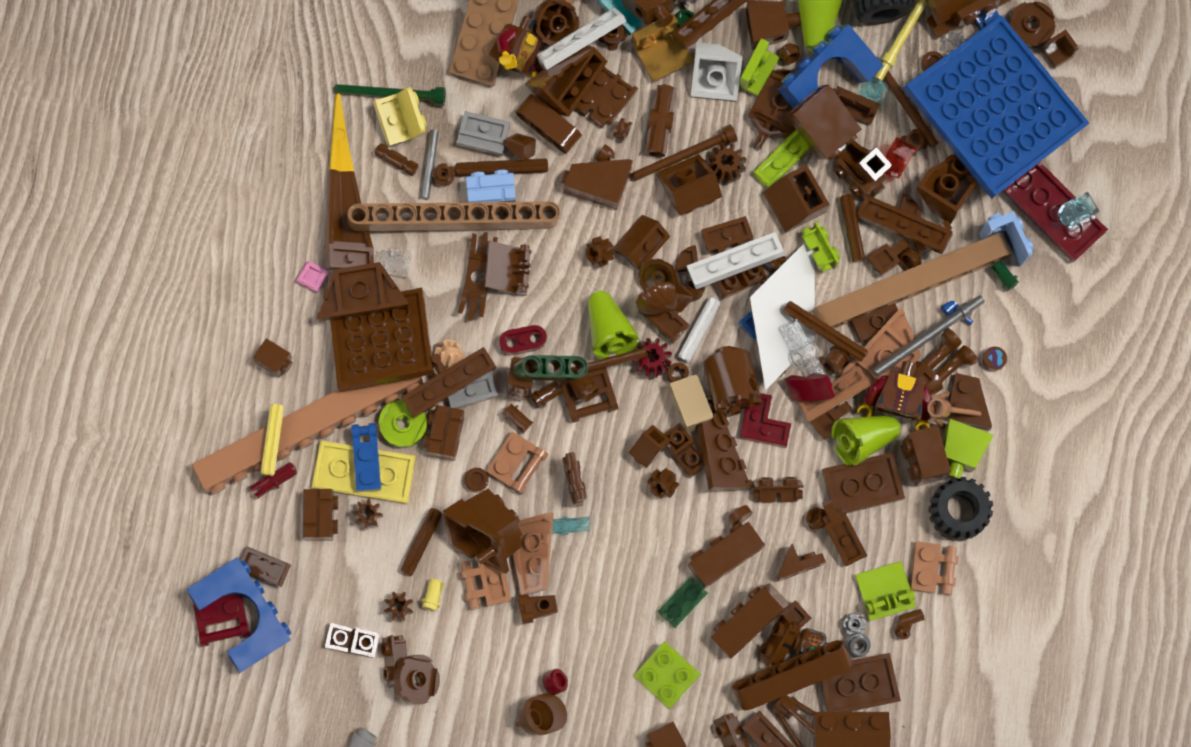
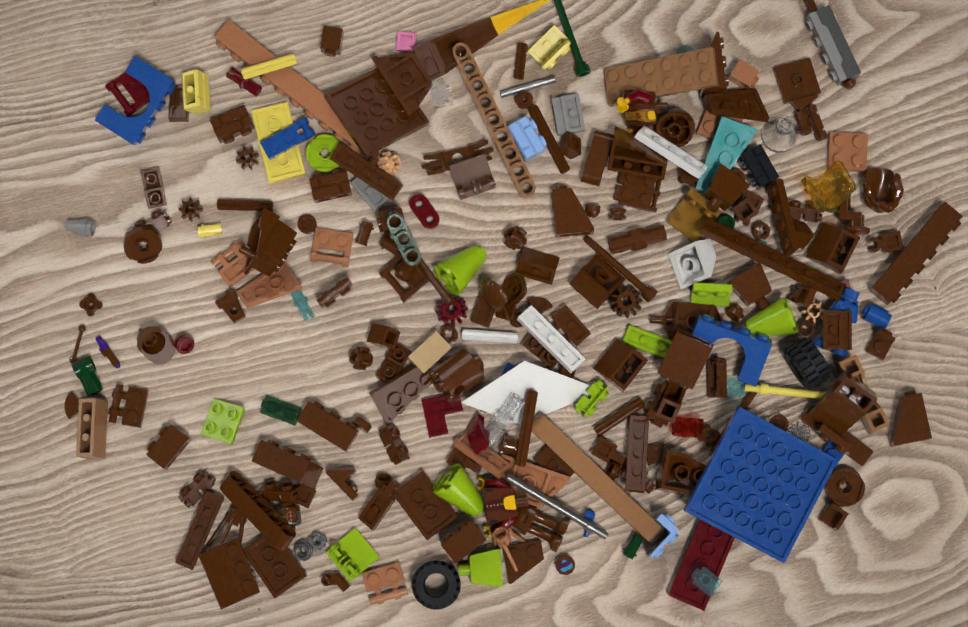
camera: 75 degrees right, 5 degrees up
none -> light yellow brick [182,70,211,115]

